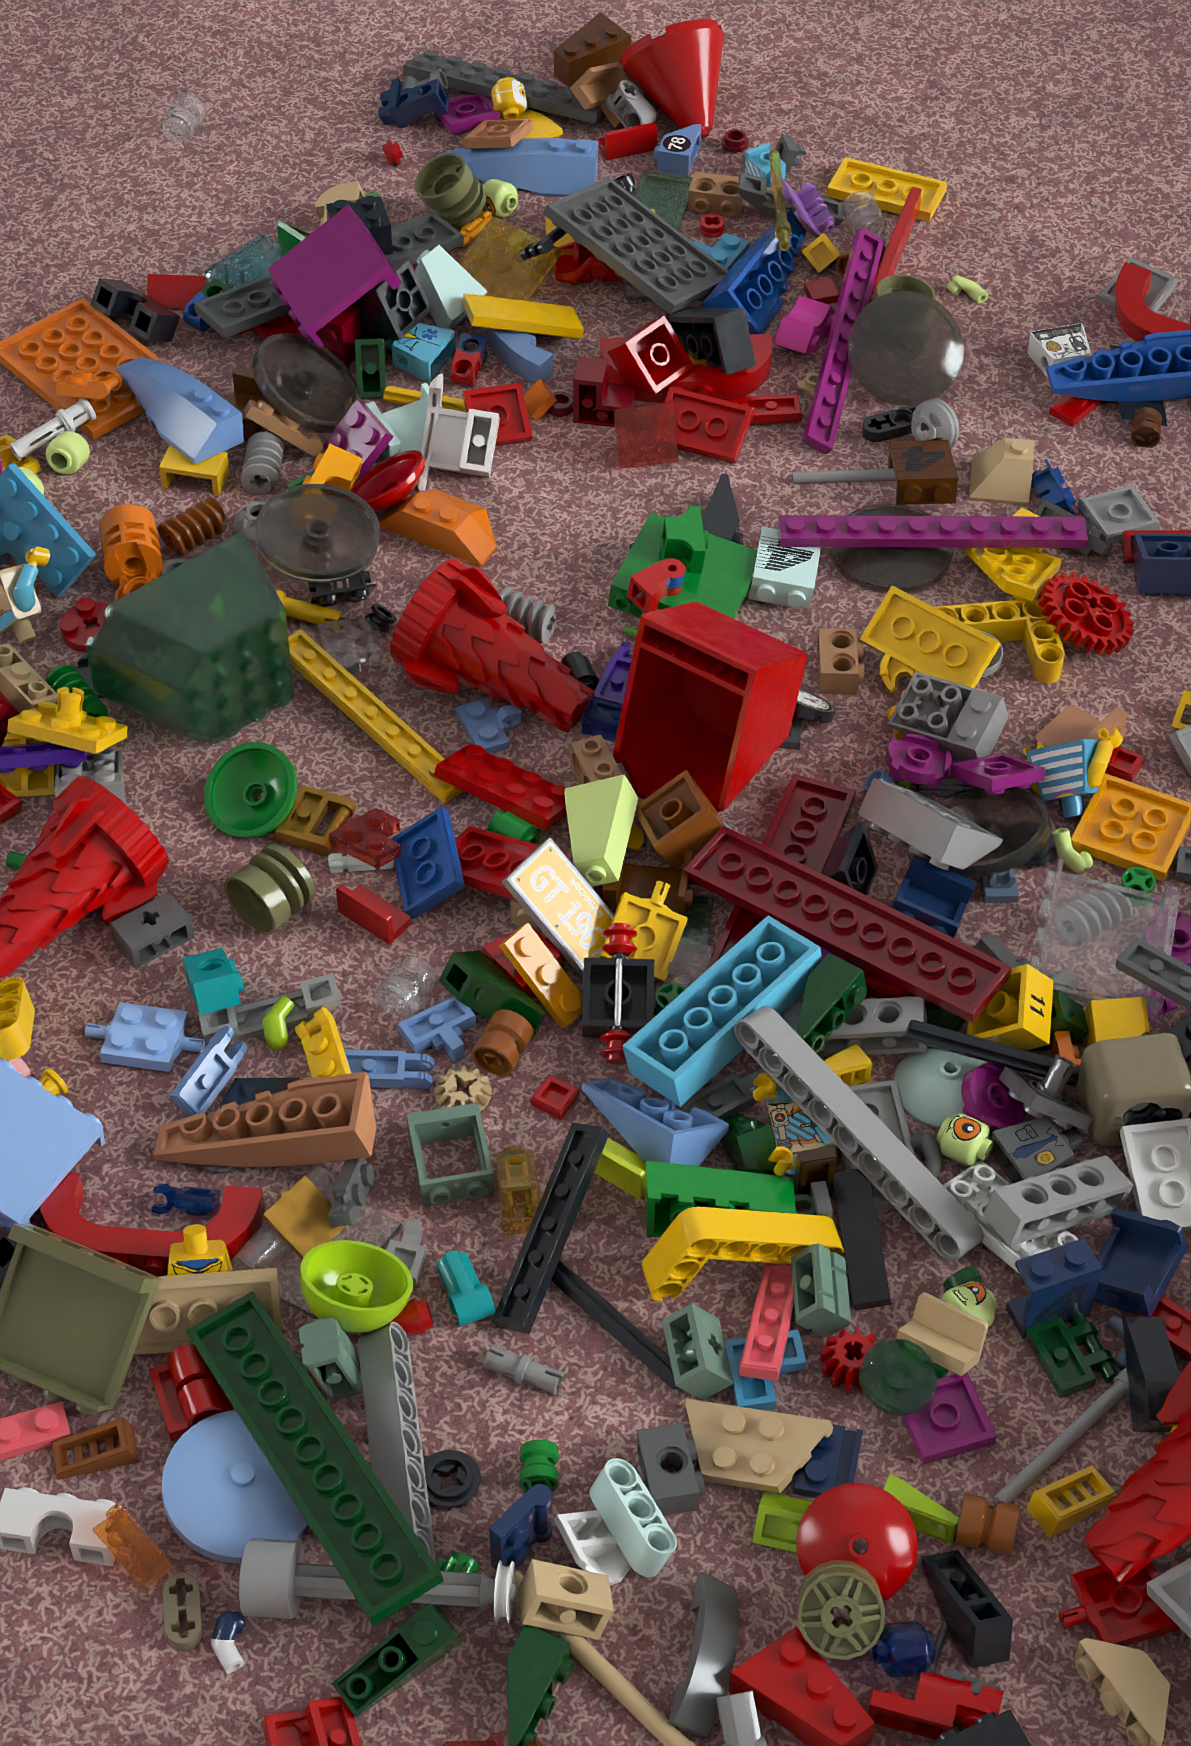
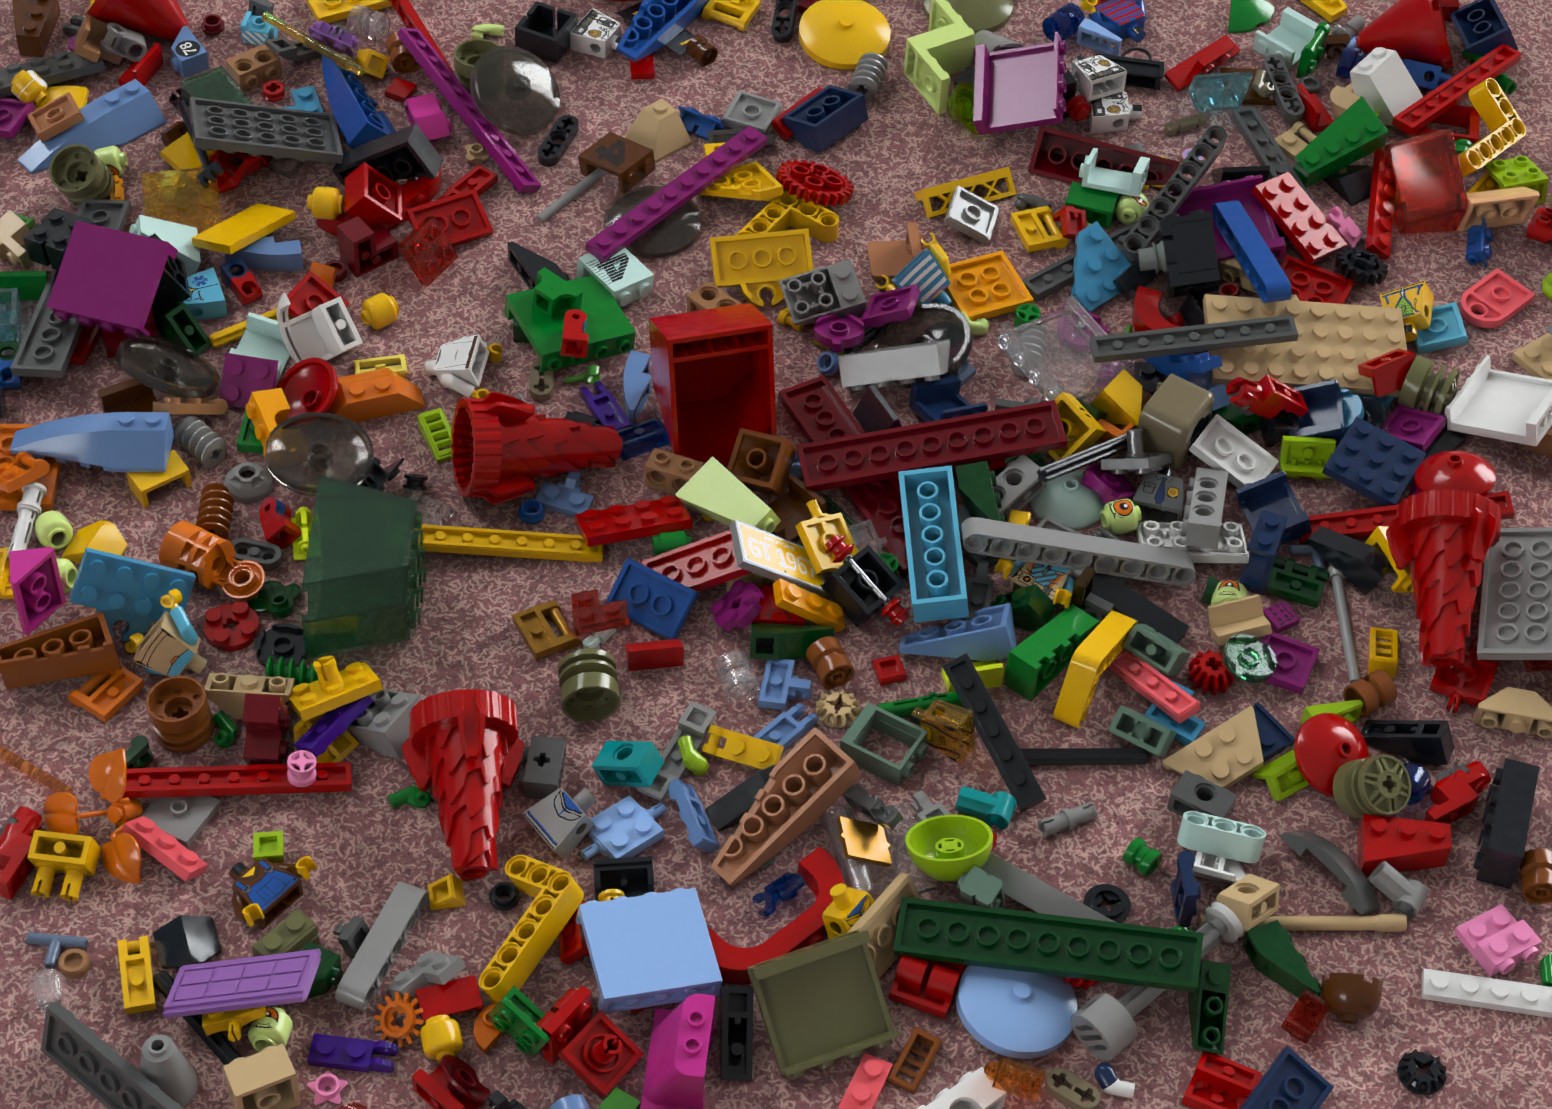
camera: 50 degrees left, 0 degrees up
green dish [204,742,297,839] -> none
light grey piece [911,399,959,449] -> none
none -> yellow slope [61,520,128,564]
none -> yellow head [307,186,345,220]
none -> light yellow tile [353,354,408,378]
none -> yellow head [360,293,400,330]
none -> white torso [425,334,502,398]
none -> black piece [514,1,578,63]
none -> blue plate [518,499,545,524]
none -> light grey torso [522,788,597,859]
none -> dark tan beam [530,360,554,402]
none -> black hinge [593,856,654,902]
none -> magenta plate [711,580,764,632]
none -> green pin [877,691,963,718]
none -> magenta tile [1263,600,1300,634]

